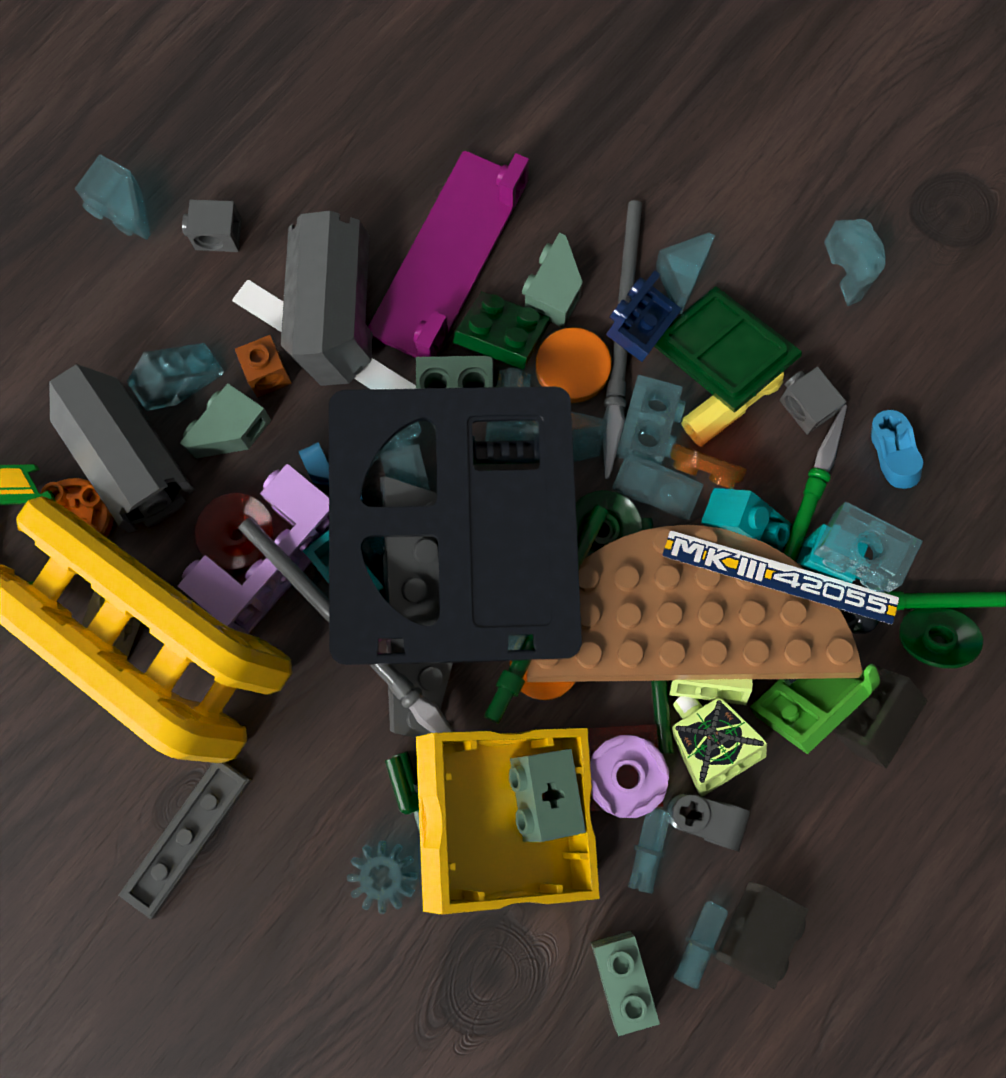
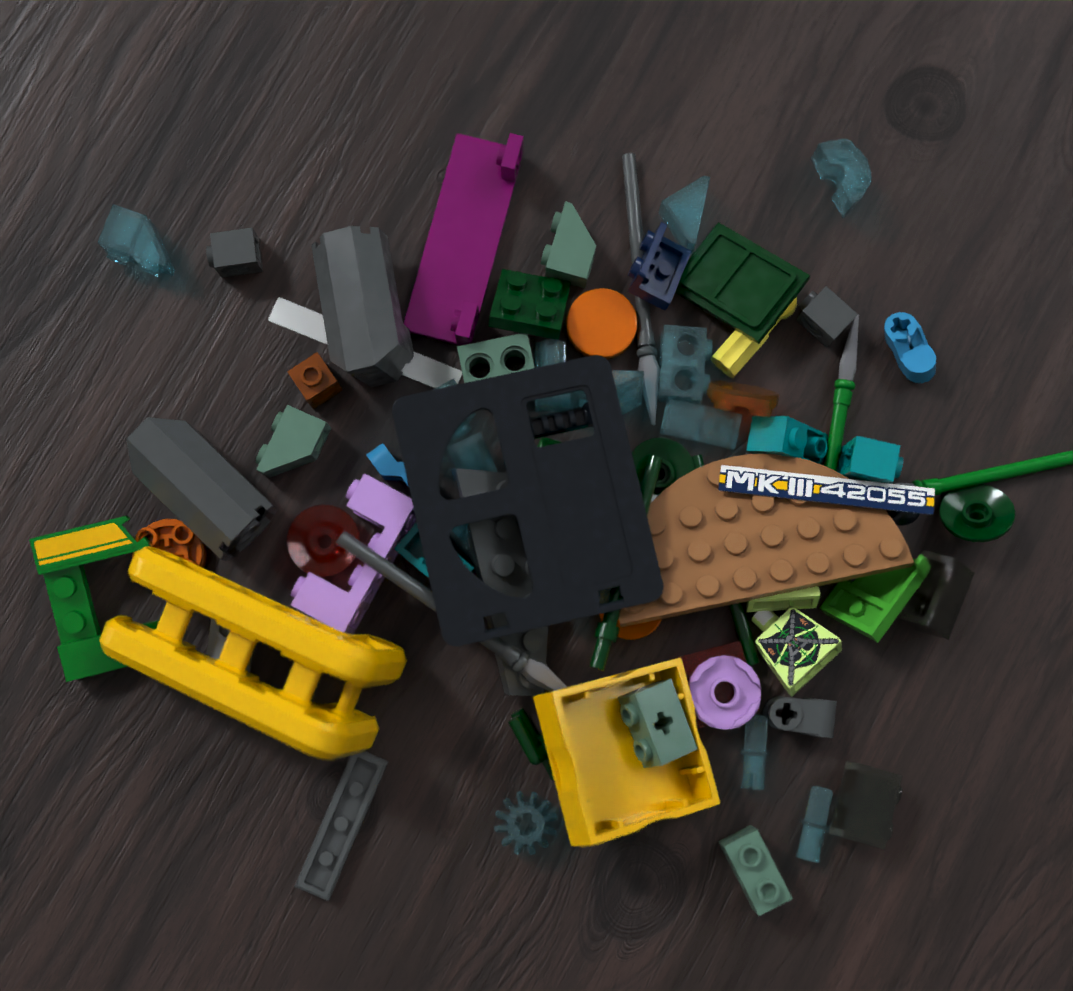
camera: 15 degrees left, 5 degrees up
clear light blue slope [127,343,224,411] -> none
clear light blue brick [813,502,923,593] -> none

